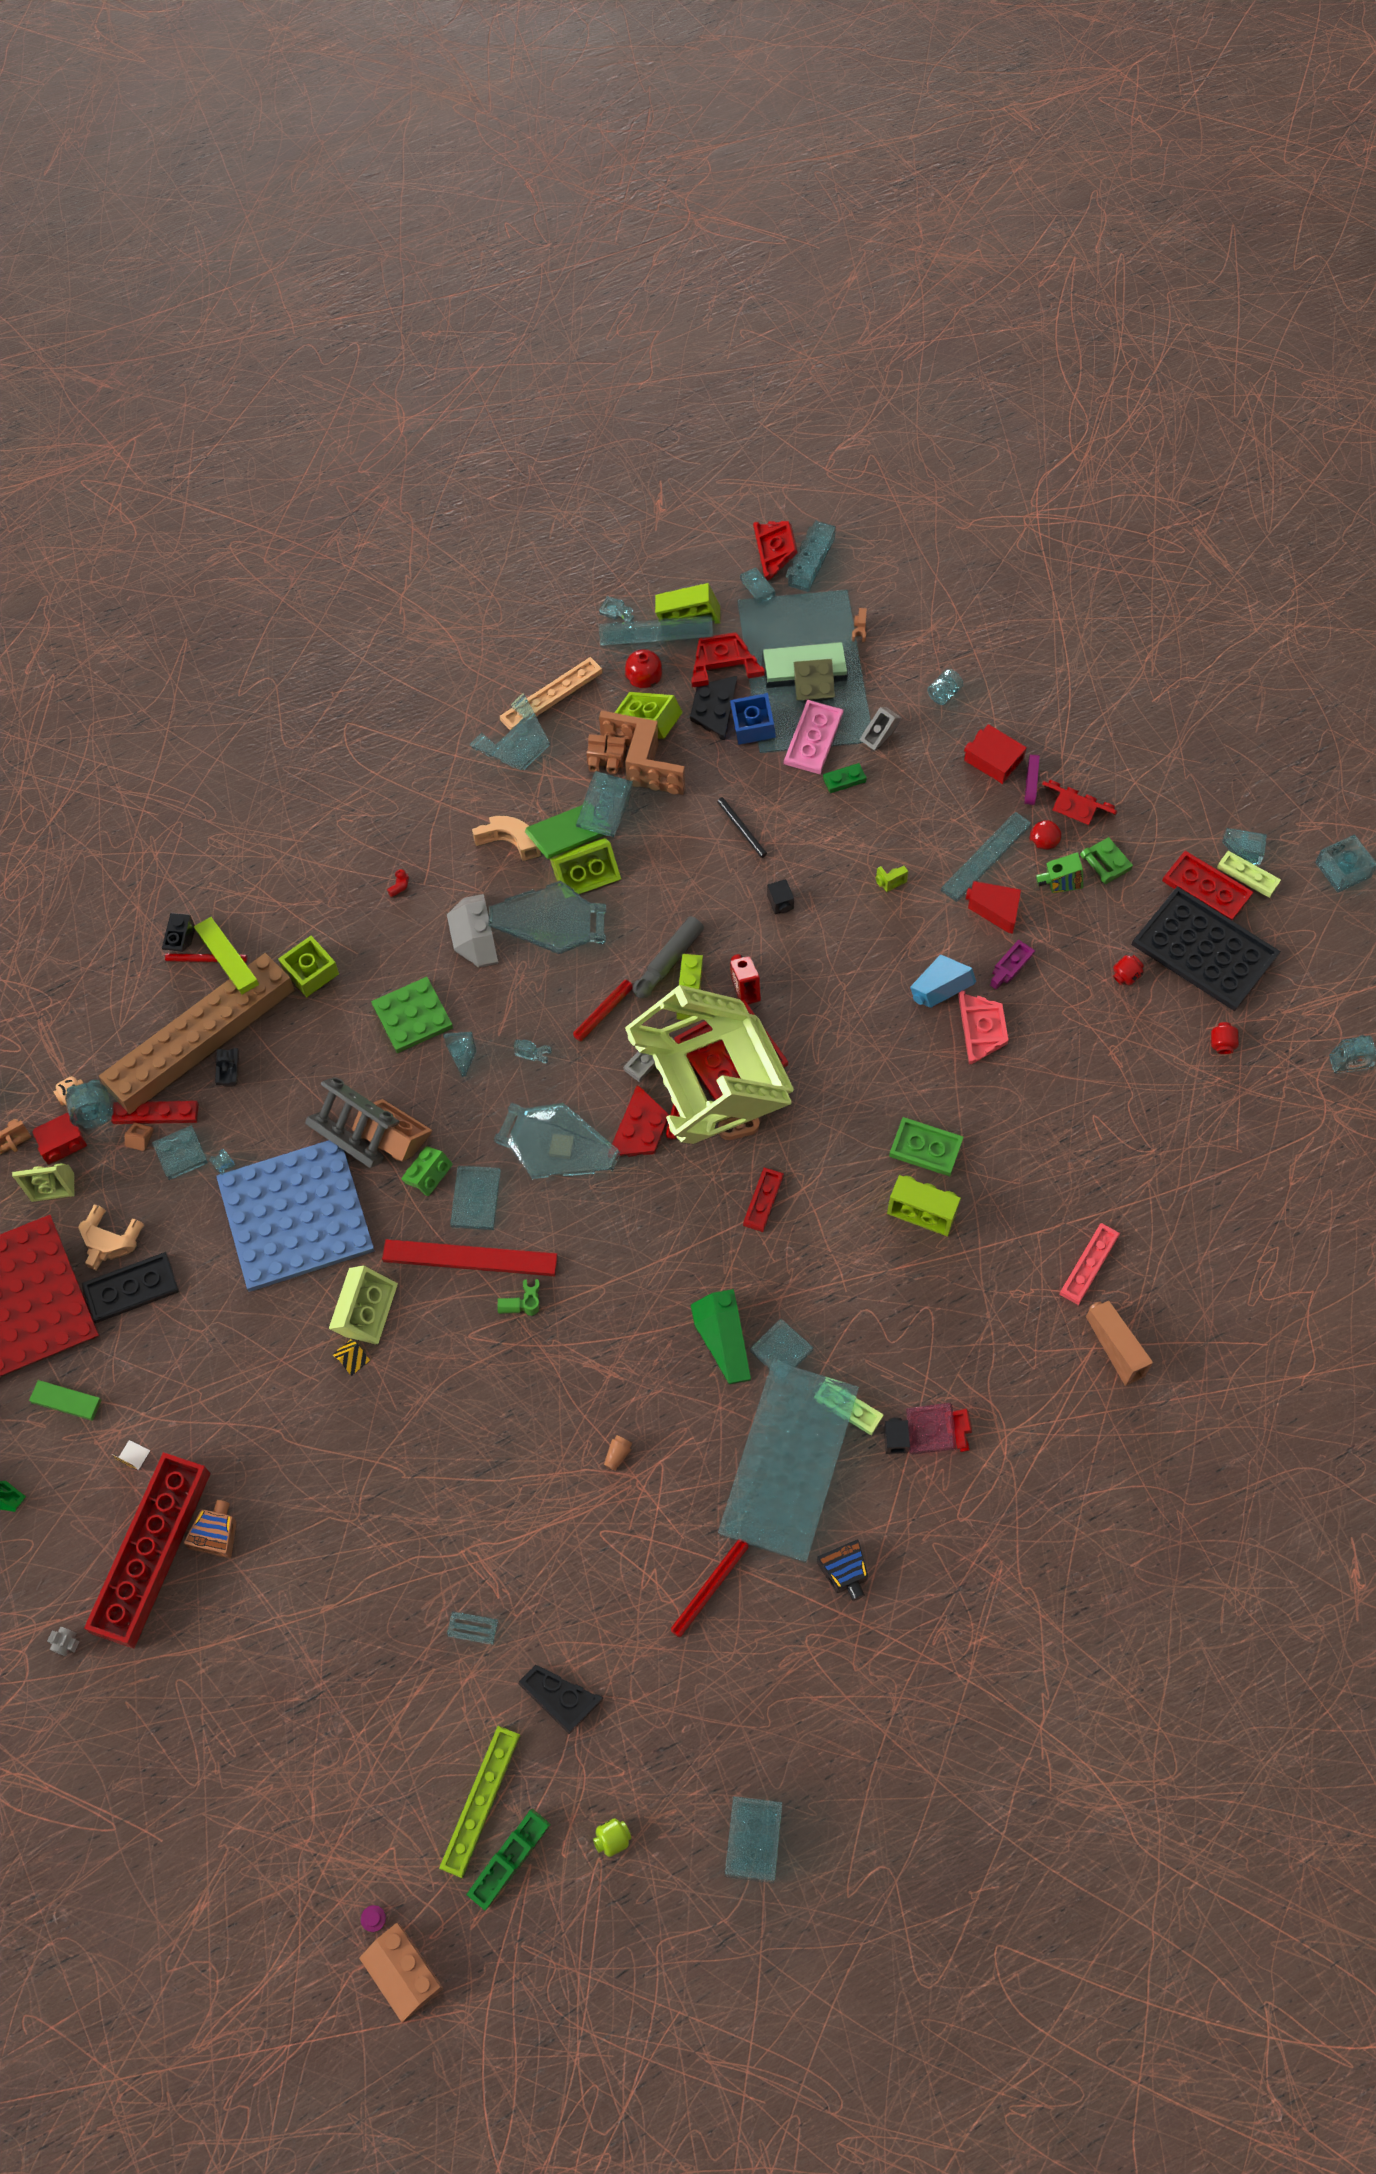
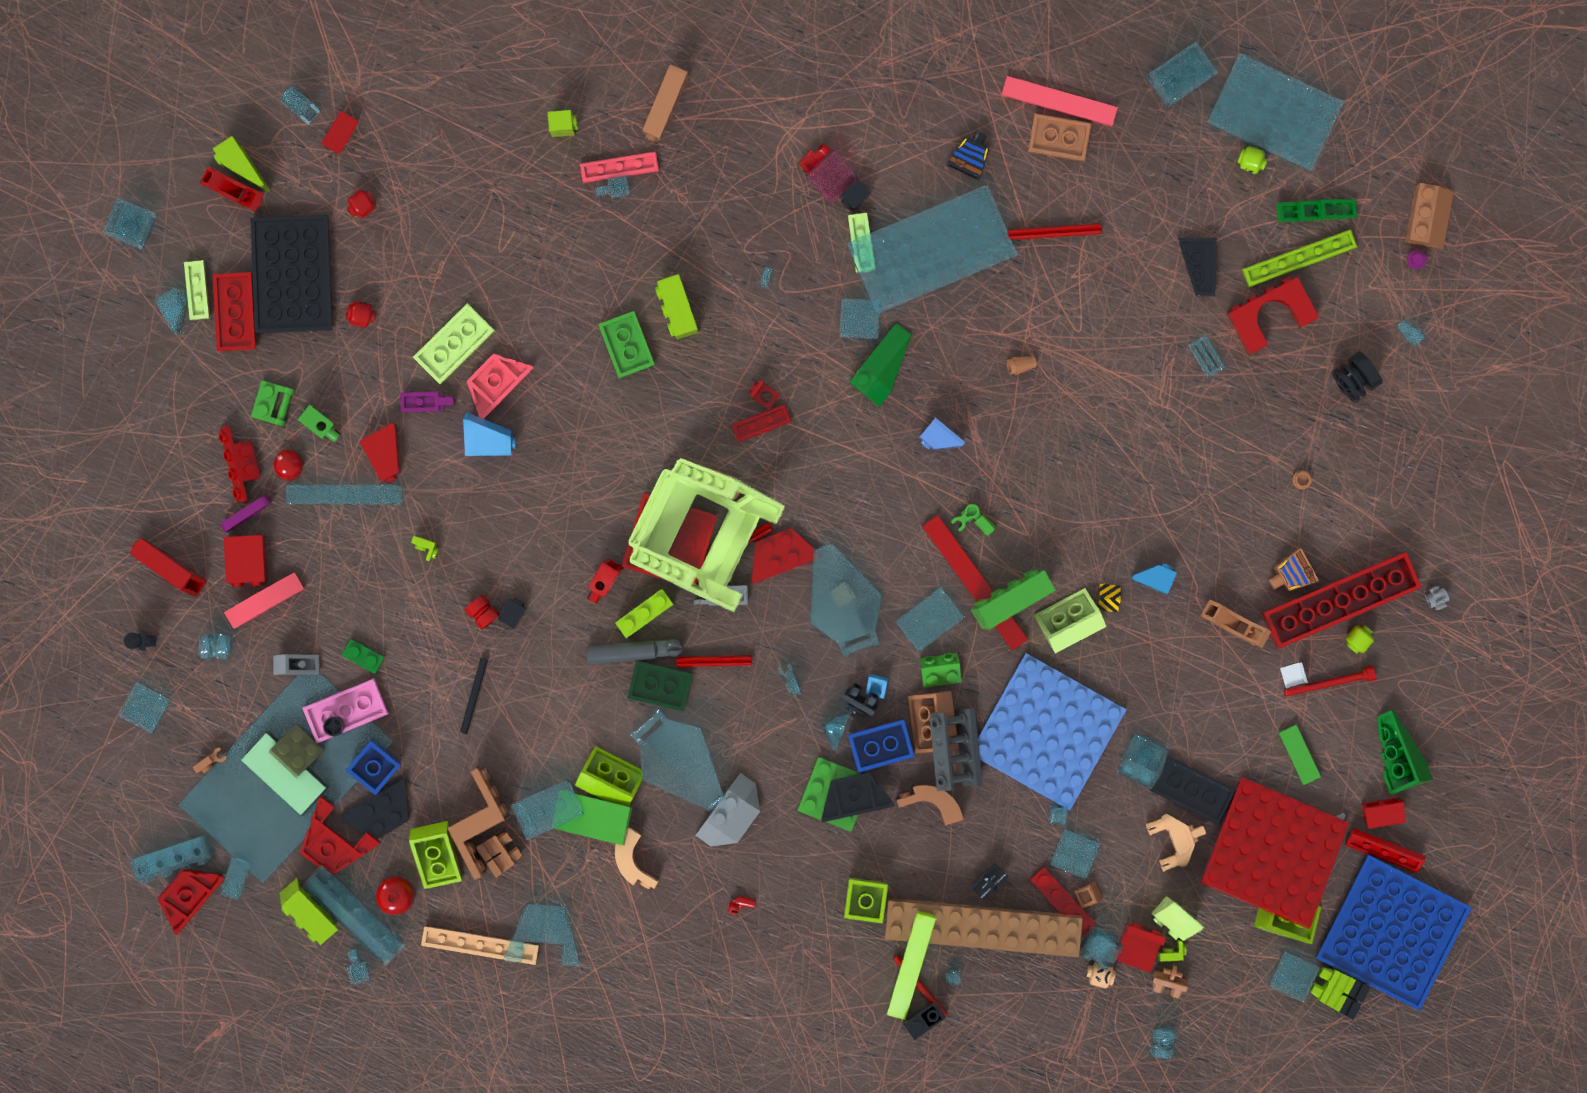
camera: 140 degrees left, 25 degrees up
none -> clear light blue plate [118,682,171,734]
none -> black hips [123,631,156,651]
none -> red slope [129,538,207,597]
none -> red arch [199,167,264,211]
none -> lime slope [213,136,270,192]
none -> coral slope [224,572,304,629]
none -> red hinge [321,111,359,155]
none -> black wheel [323,717,345,736]
none -> yellowish green tile [413,303,495,385]
none -> red wheel [464,594,500,631]
none -> lime brick [548,110,578,137]
none -> clear light blue plate [595,176,630,199]
none -> dark green plate [628,661,693,711]
none -> red bracket [749,380,780,410]
none -> clear light blue tile [760,267,772,289]
none -> black wing [821,772,895,823]
none -> black hips [842,683,879,717]
none -> blue brick [848,719,914,773]
none -> dark azure plate [865,674,889,699]
none -> nougat arch [896,784,964,826]
none -> medium blue slope [919,418,965,450]
none -> clear light blue plate [946,968,961,987]
none -> bright green brick [971,569,1056,629]
none -> coral tile [1002,76,1118,127]
none -> nougat tile [1028,113,1091,162]
none -> clear light blue slope [1117,733,1169,789]
none -> dark azure slope [1130,563,1177,594]
none -> lime bracket [1158,939,1187,961]
none -> nougat arch [1201,599,1271,648]
none -> clear light blue plate [1206,53,1344,172]
none -> red arch [1227,276,1319,355]
none -> red piece [1284,665,1376,696]
none -> nougat plate [1292,470,1312,490]
none -> black wheel [1331,351,1383,403]
none -> lime head [1345,625,1374,654]
none -> clear light blue cone [1397,319,1426,347]

